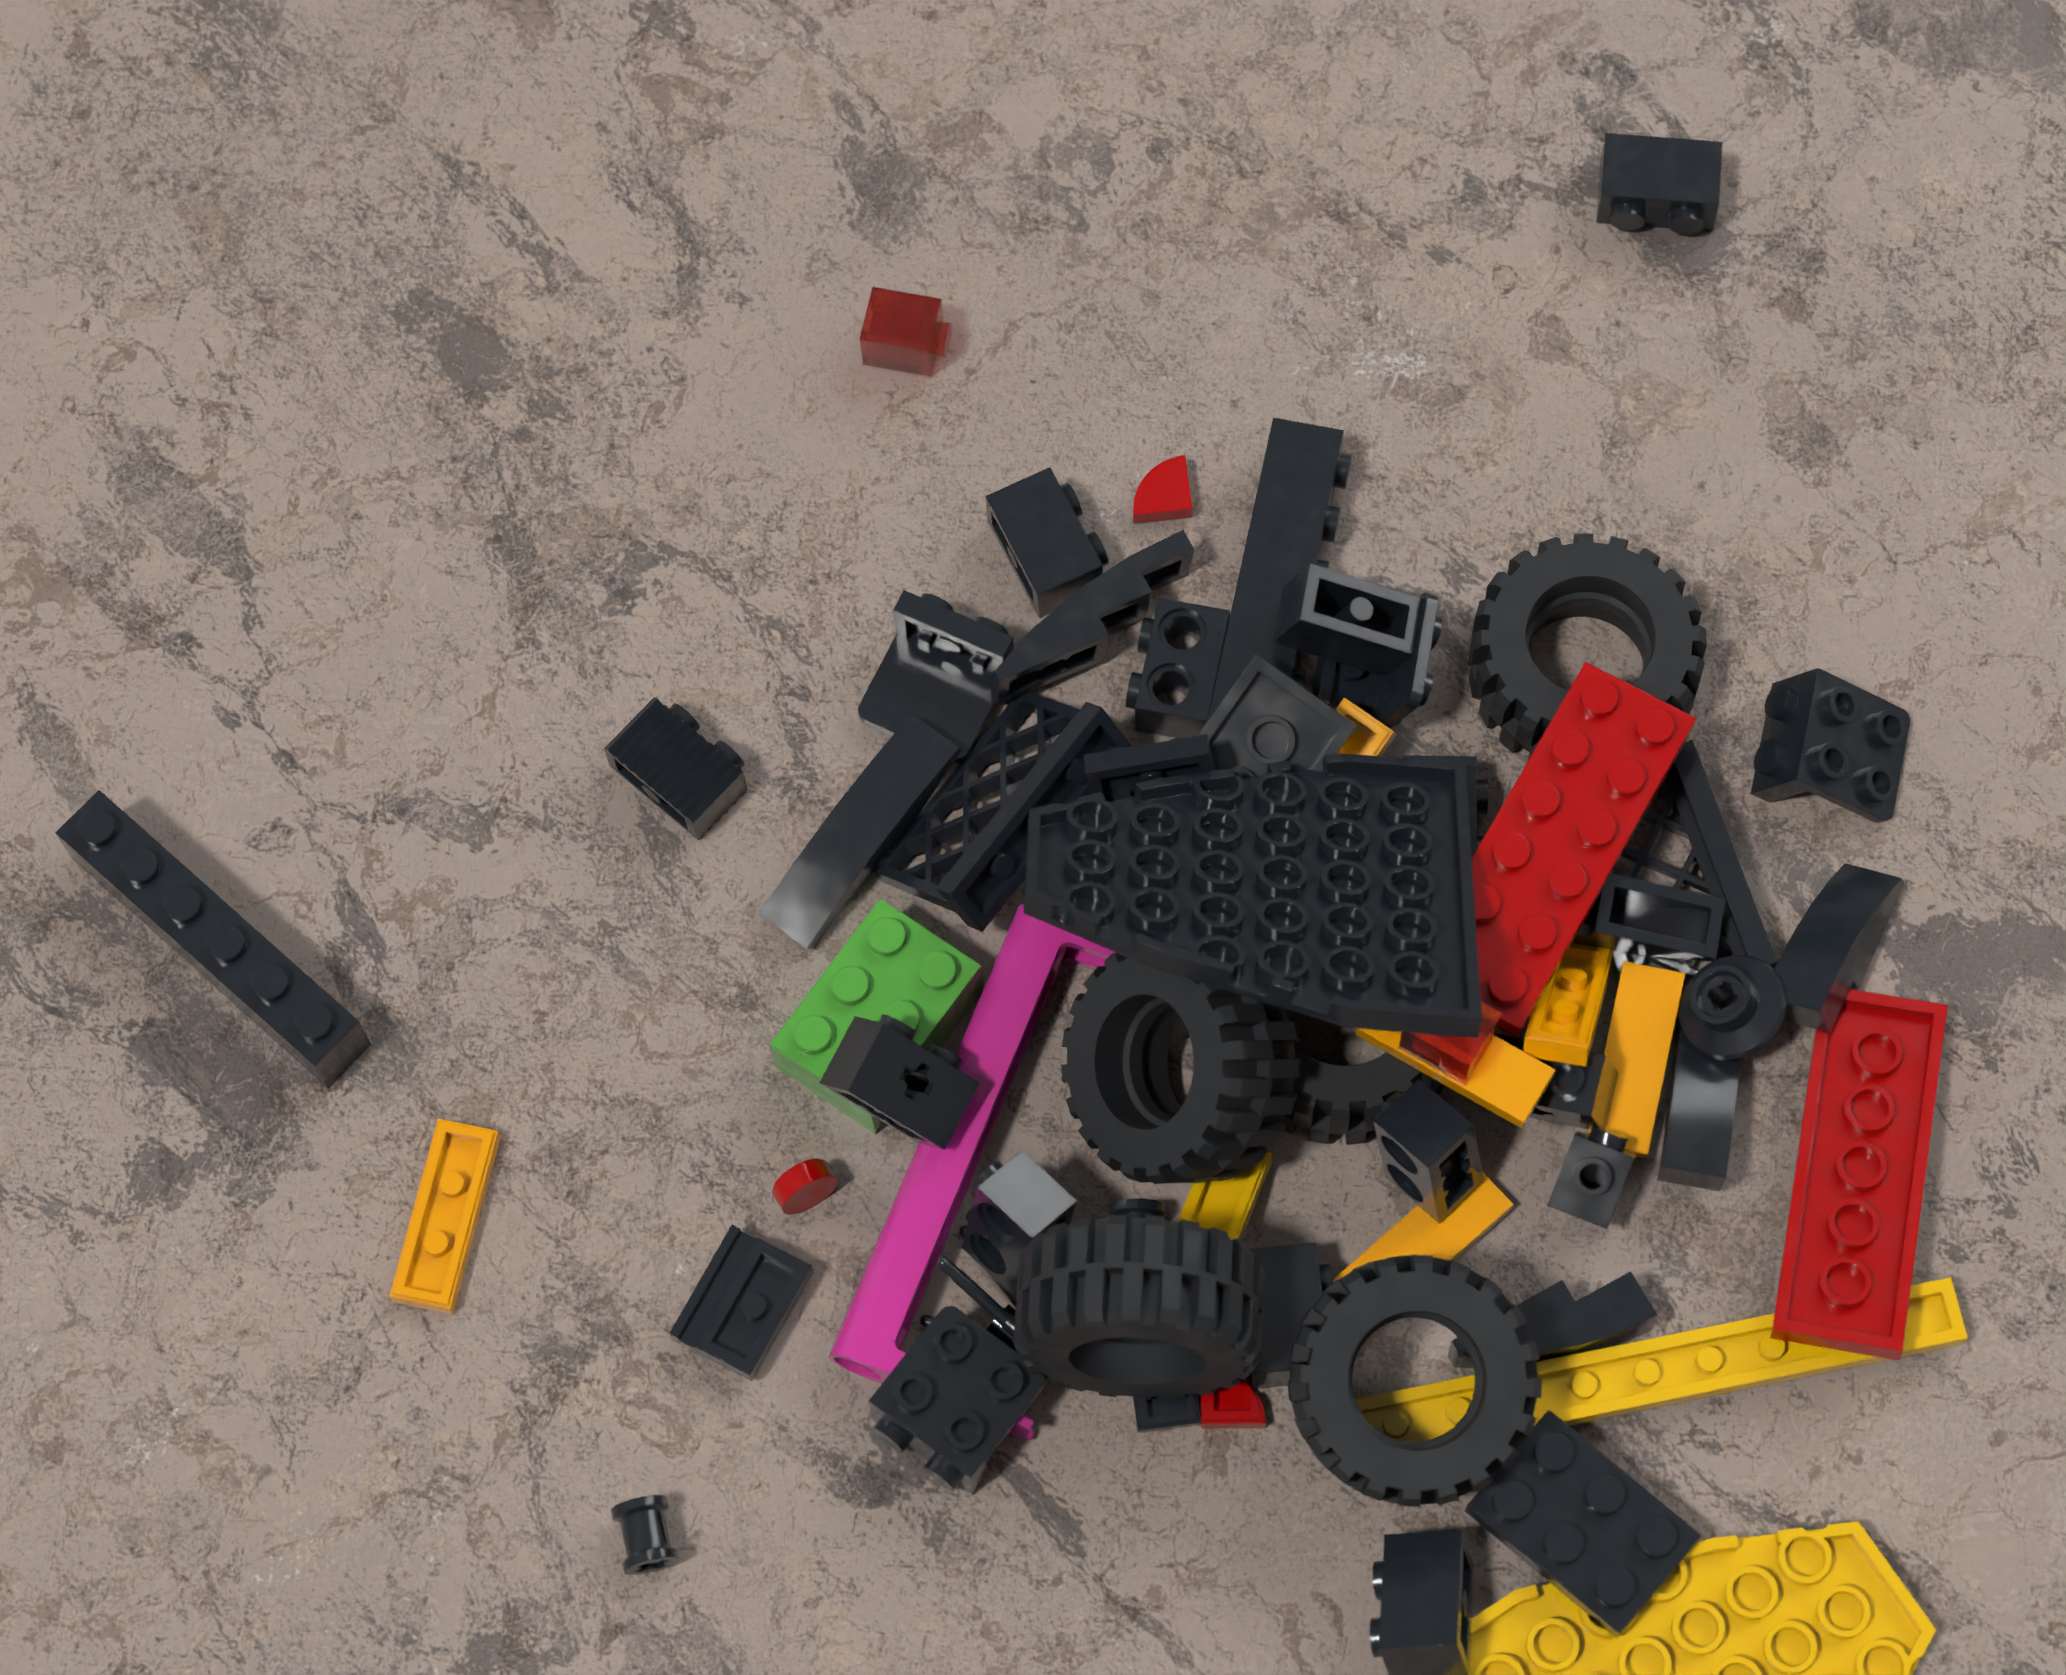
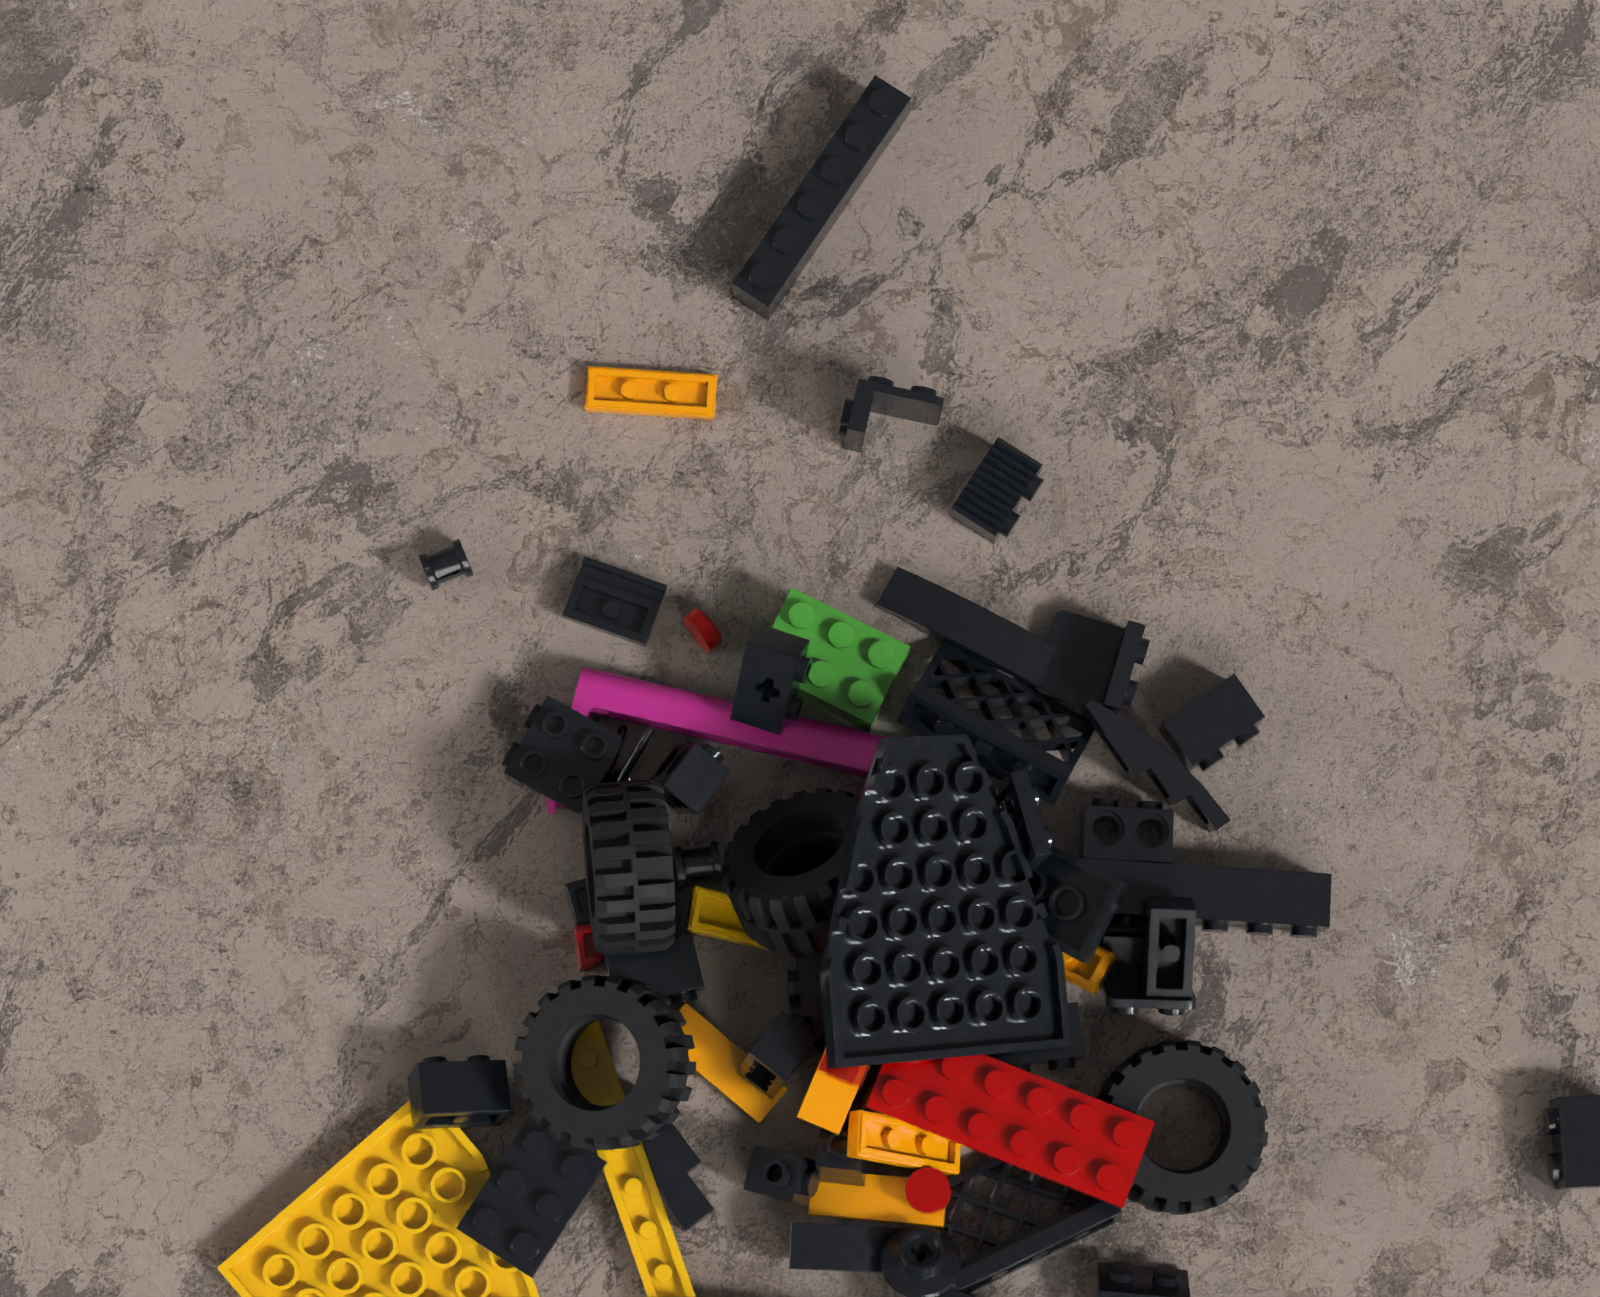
camera: 75 degrees right, 10 degrees up
clear red brick [859,286,952,377] -> none
red tile [1133,455,1193,524] -> none
black slope [1572,873,1726,961] -> none
none -> black bracket [839,376,945,453]
none -> red tile [905,1167,952,1215]

